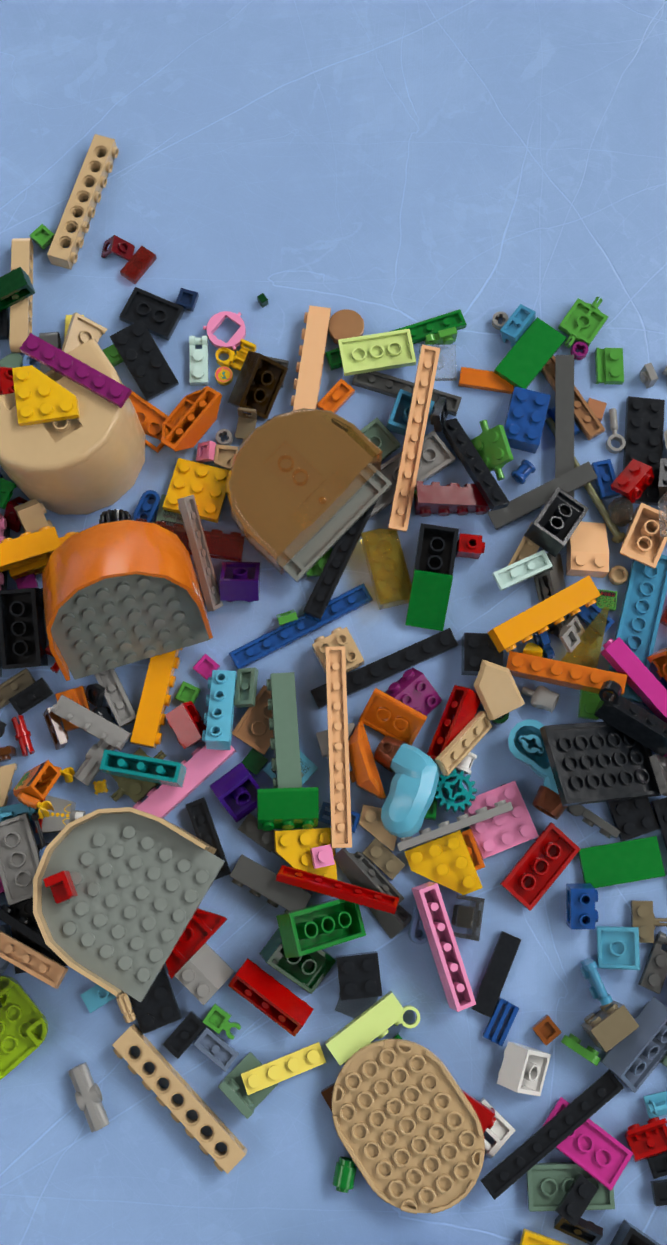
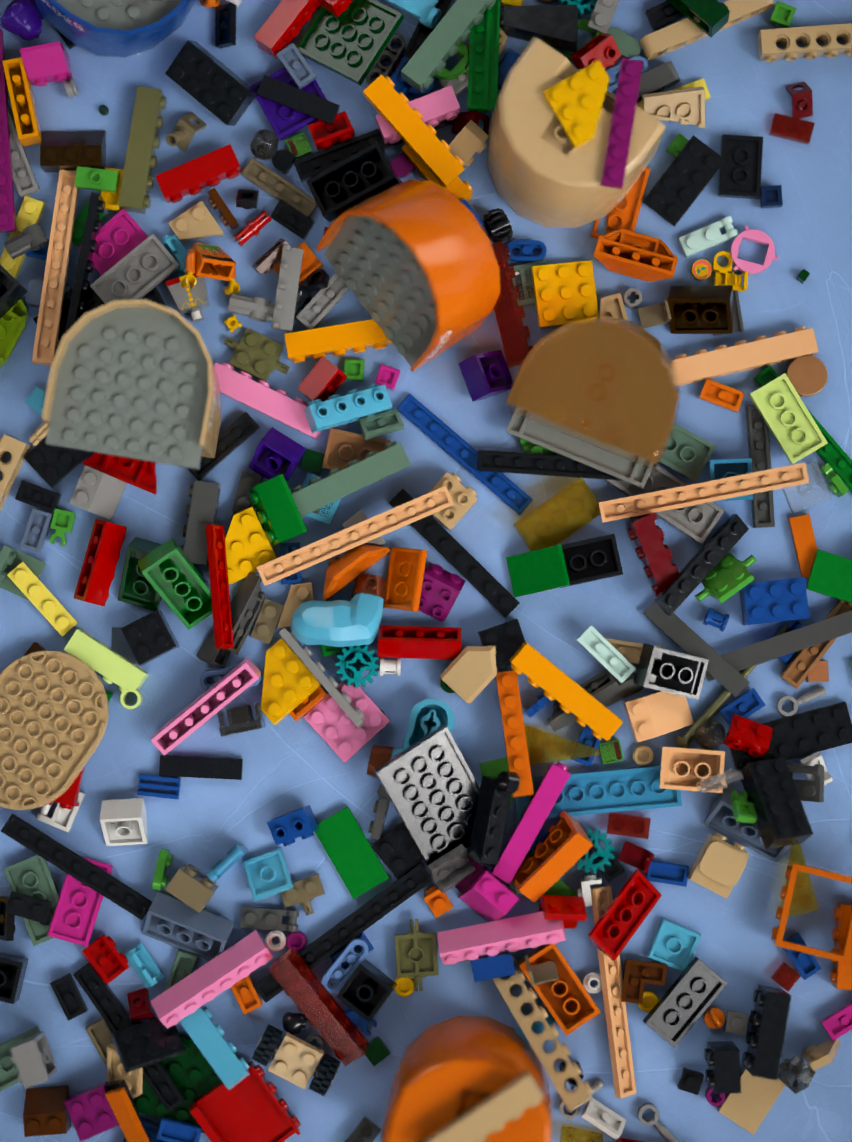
camera: 75 degrees right, 10 degrees up
black hinge [31,813,47,860] -> none
red panel [43,870,78,904] -> none
teal brick [99,749,187,788] -> none
light grey plate [177,495,223,612] -> none
bright pink plate [196,441,216,463] -> none
bright green tile [276,609,298,625] -> none
bright pink plate [310,844,335,869] -> none
black plate [430,396,448,432] -> none
tan tile [435,711,493,776] -> none
red brick [456,533,485,559] -> none
red slope [500,822,580,911] -> none
light grey piece [521,686,559,713] -> none
yellow tile [523,642,543,657] -> none
dark orange plate [532,1014,562,1046] -> none
light grey slope [559,615,585,653] -> none

